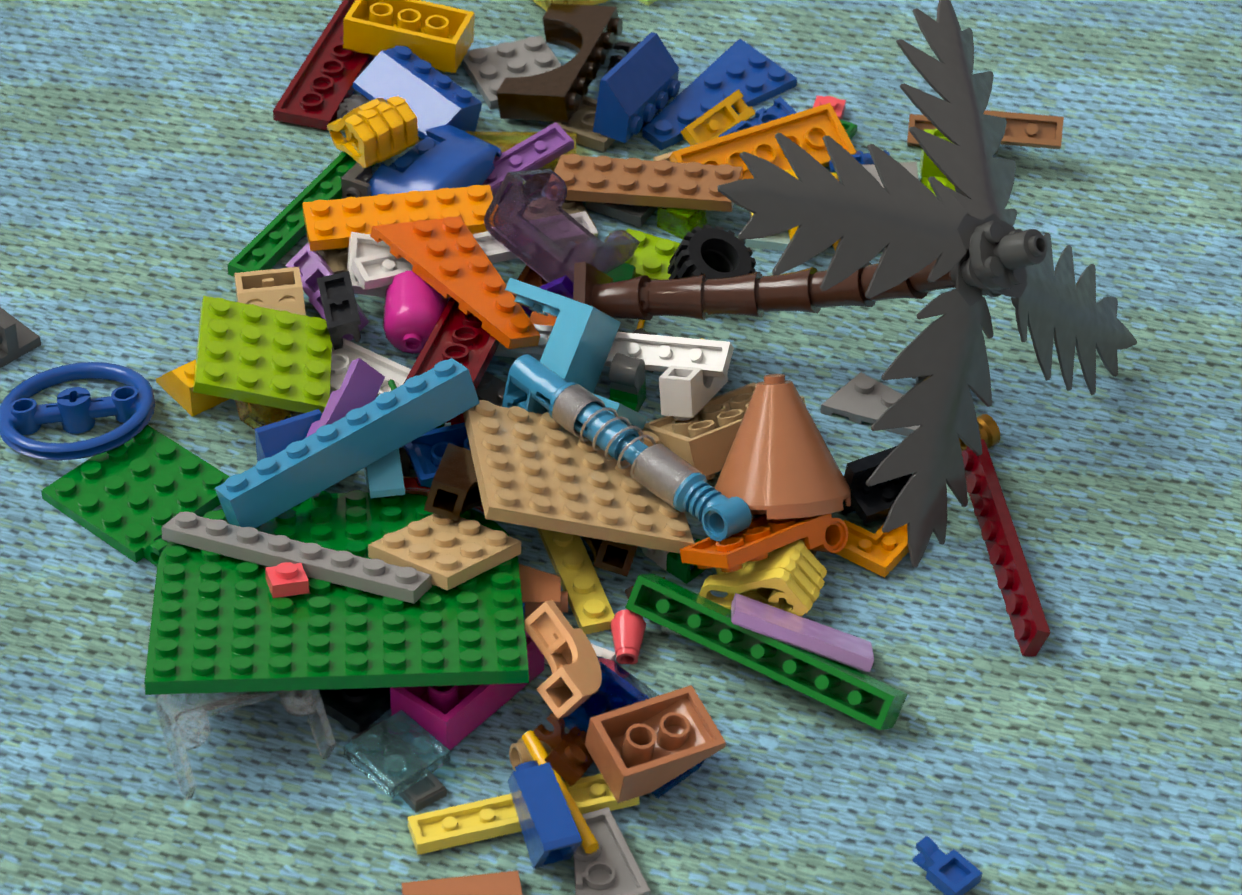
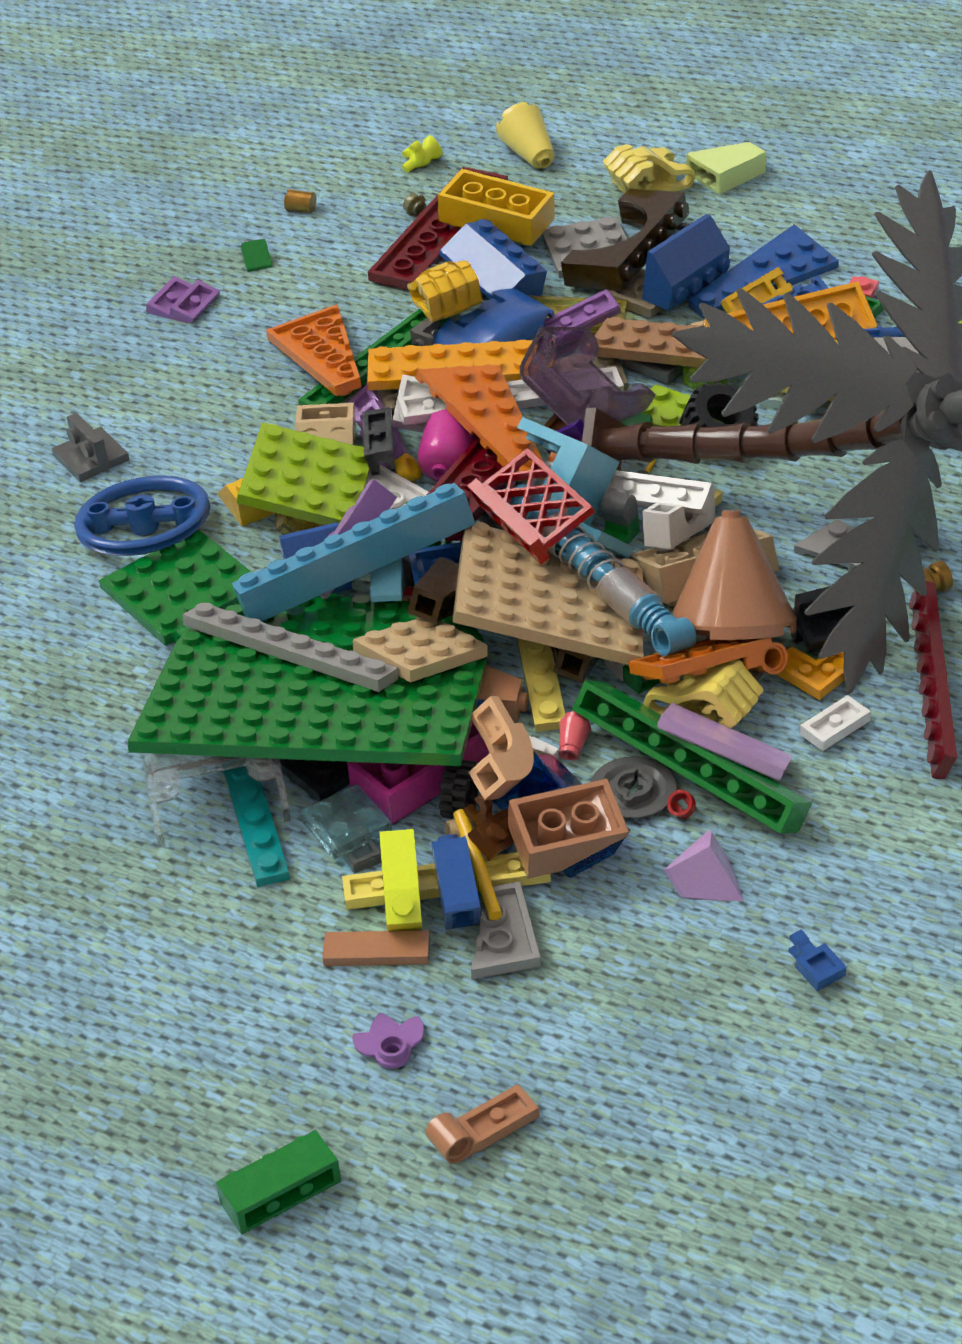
camera: 15 degrees right, 0 degrees up
coral plate [265,562,309,598] -> none
none -> medium lavender slope [146,276,220,323]
none -> teal plate [218,756,290,887]
none -> green slope [240,239,273,272]
none -> orange wing [266,304,362,396]
none -> pearl gold piece [284,189,317,213]
none -> neon yellow slope [379,829,422,931]
none -> yellow tile [394,453,422,483]
none -> olive plate [403,193,426,216]
none -> black tyre [439,760,479,819]
none -> fence [467,448,595,565]
none -> dark grey gear [591,756,677,823]
none -> lavender slope [664,831,744,901]
none -> red hinge [667,790,697,818]
none -> white plate [800,695,871,751]

